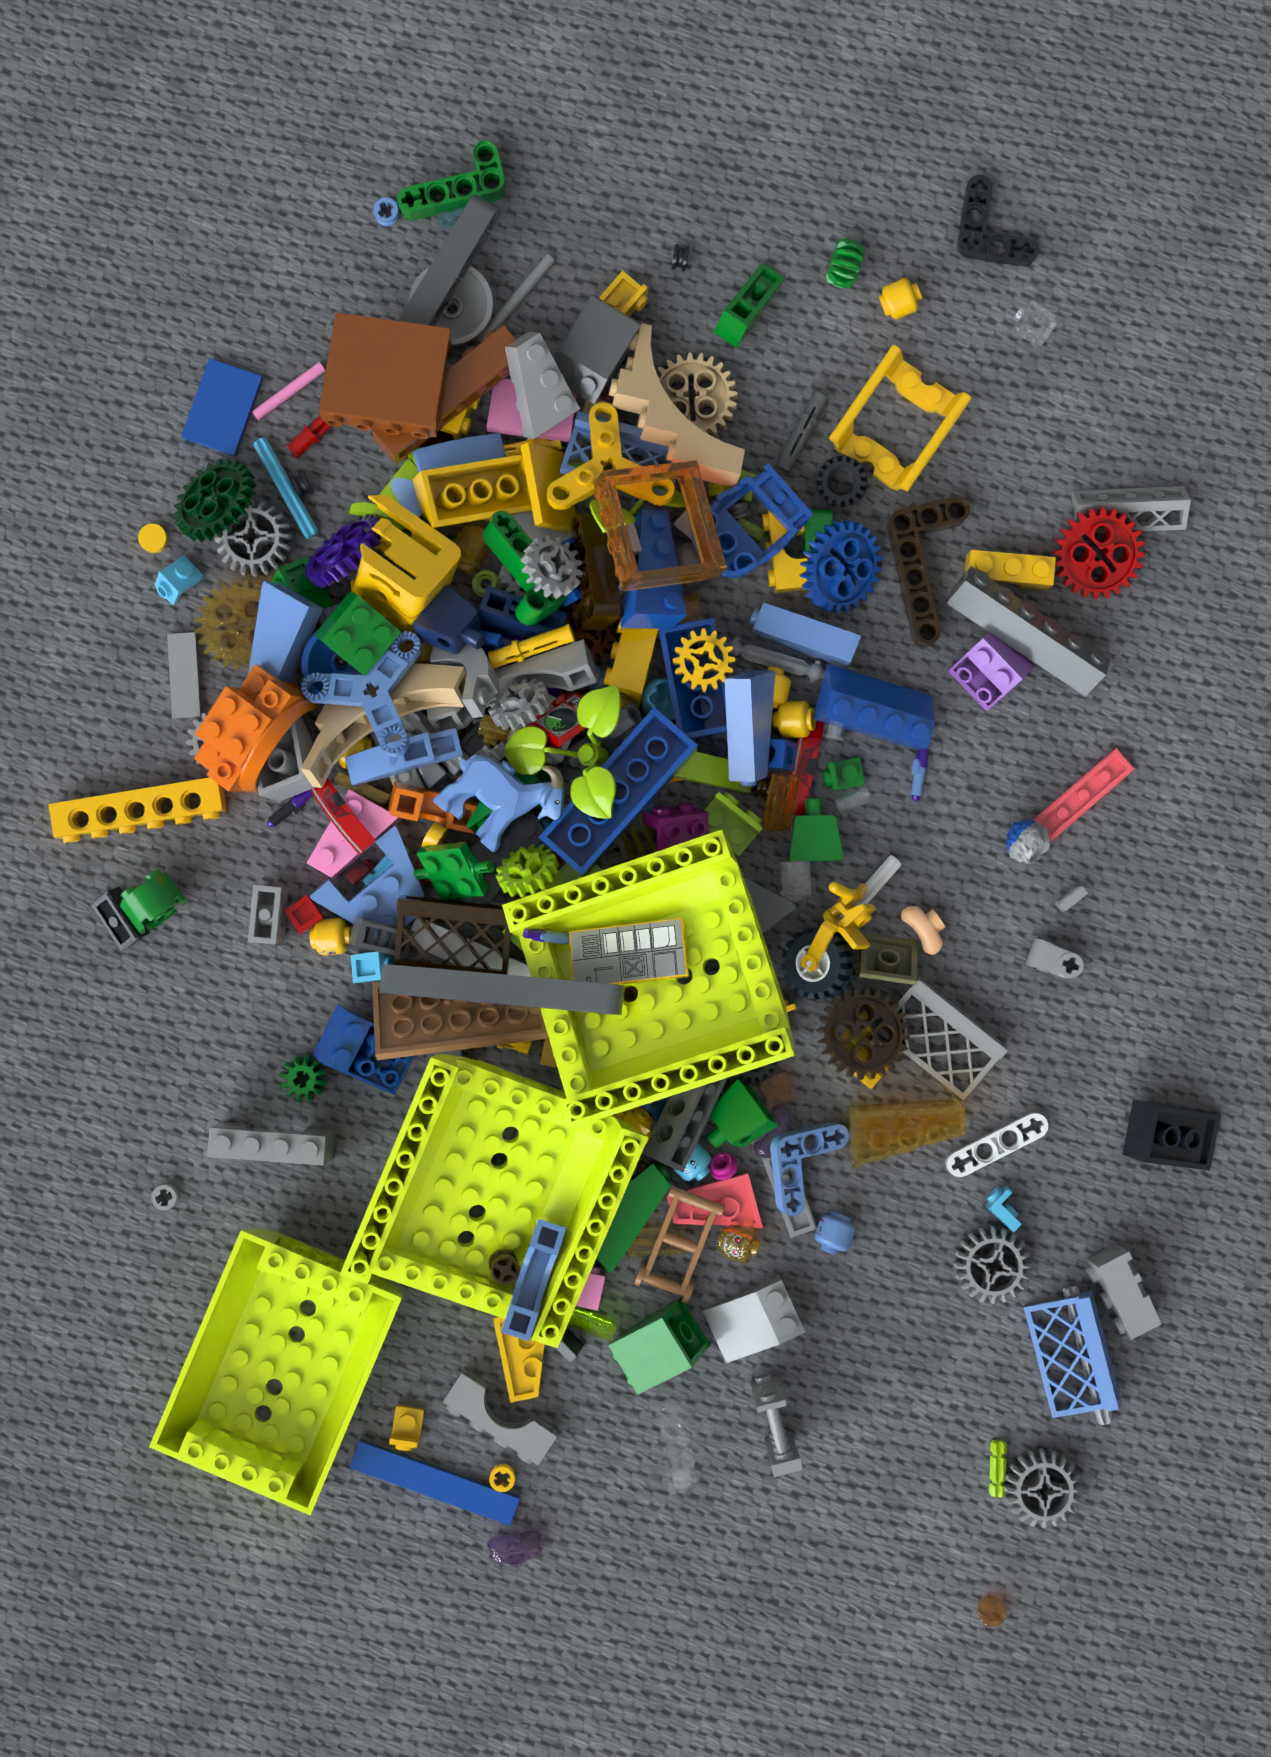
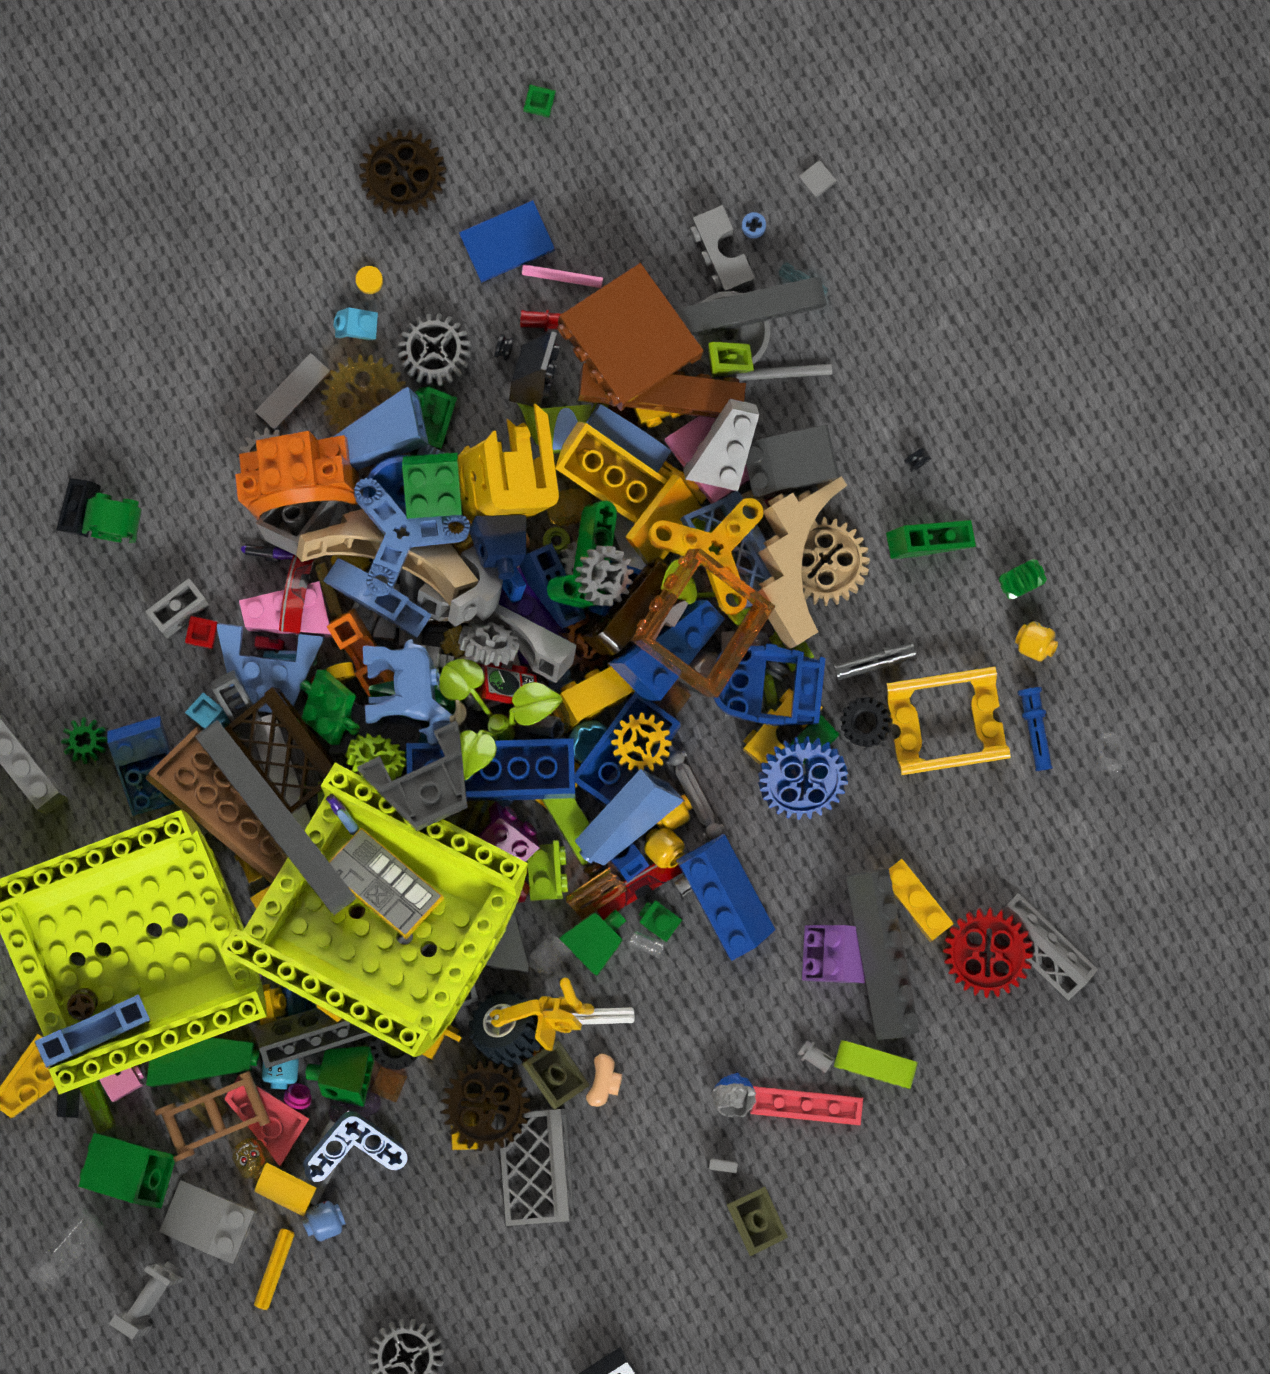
camera: 50 degrees right, 5 degrees down
yellow brick [48,777,227,843] -> none
dark green gear [173,458,257,543] -> none
medium azure axle [253,437,319,539] -> none
dark purple gear [304,514,383,588] -> none
yellow head [310,918,352,956] -> none
green beam [397,140,506,221] -> none
yellow pin [488,624,575,669] -> none
yellow bracket [599,270,649,316] -> none
medium blue slope [749,603,861,669] -> none
clear yellow wedge [847,1099,966,1169] -> none
dark brown beam [887,497,970,648] -> none
medium blue piece [910,749,928,801] -> none
white beam [946,1112,1048,1177] -> none
black beam [957,175,1039,266] -> none
medium azure bracket [984,1186,1022,1232] -> none
light grey piece [1025,938,1084,978] -> none
none -> yellow slope [254,1162,316,1217]
none -> yellow axle [254,1228,294,1310]
none -> dark grey wing [357,721,468,831]
none -> dark brown gear [359,129,447,218]
none -> black slope [509,332,560,408]
none -> green tile [523,84,556,118]
none -> light grey arch [690,205,755,292]
none -> lime slope [708,342,754,378]
none -> olive slope [726,1187,788,1256]
none -> light grey tile [798,160,837,199]
none -> light grey pin [798,1040,835,1073]
none -> lime beam [833,1040,918,1089]
none -> blue pin [1017,687,1053,771]

